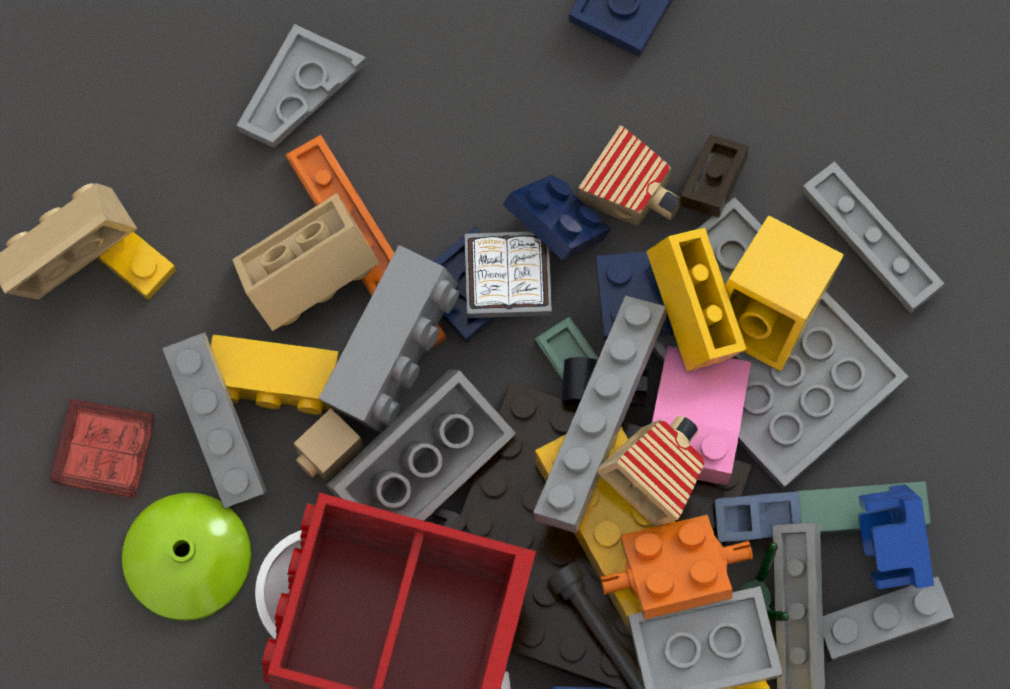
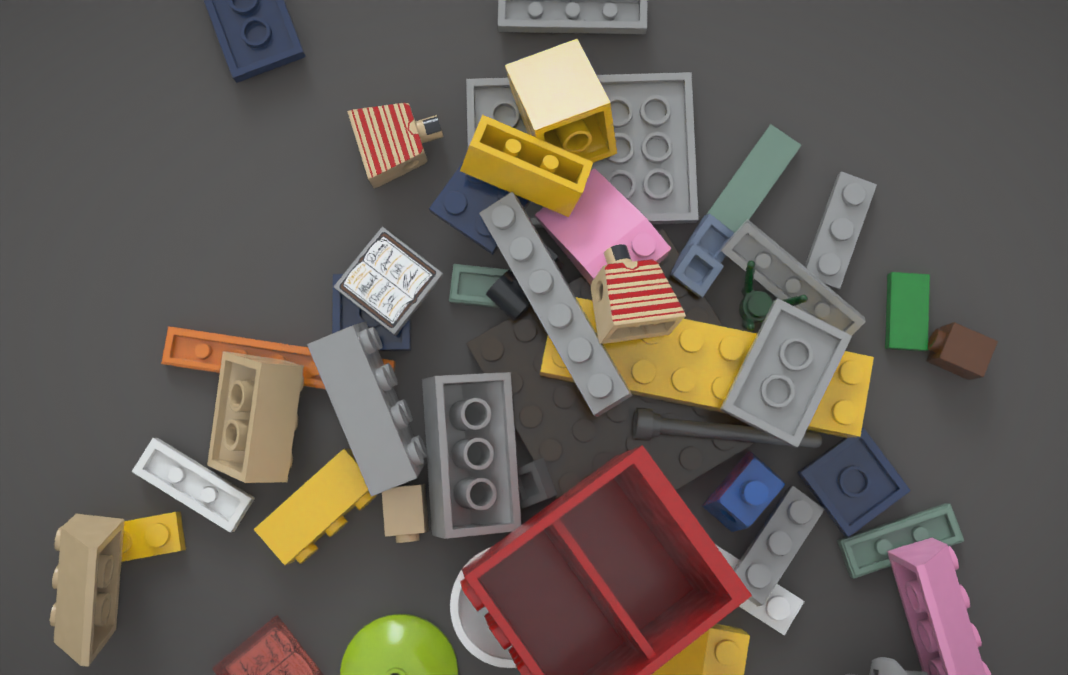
camera: 50 degrees left, 10 degrees up
light grey plate [162,332,267,508] -> none
light grey wing [236,24,367,148] -> none
dark blue plate [503,174,611,260] -> none
orange plate [600,515,753,620] -> none
dark brown plate [680,135,749,218] -> none
blue panel [858,484,934,589] -> none
none -> white plate [132,438,255,533]

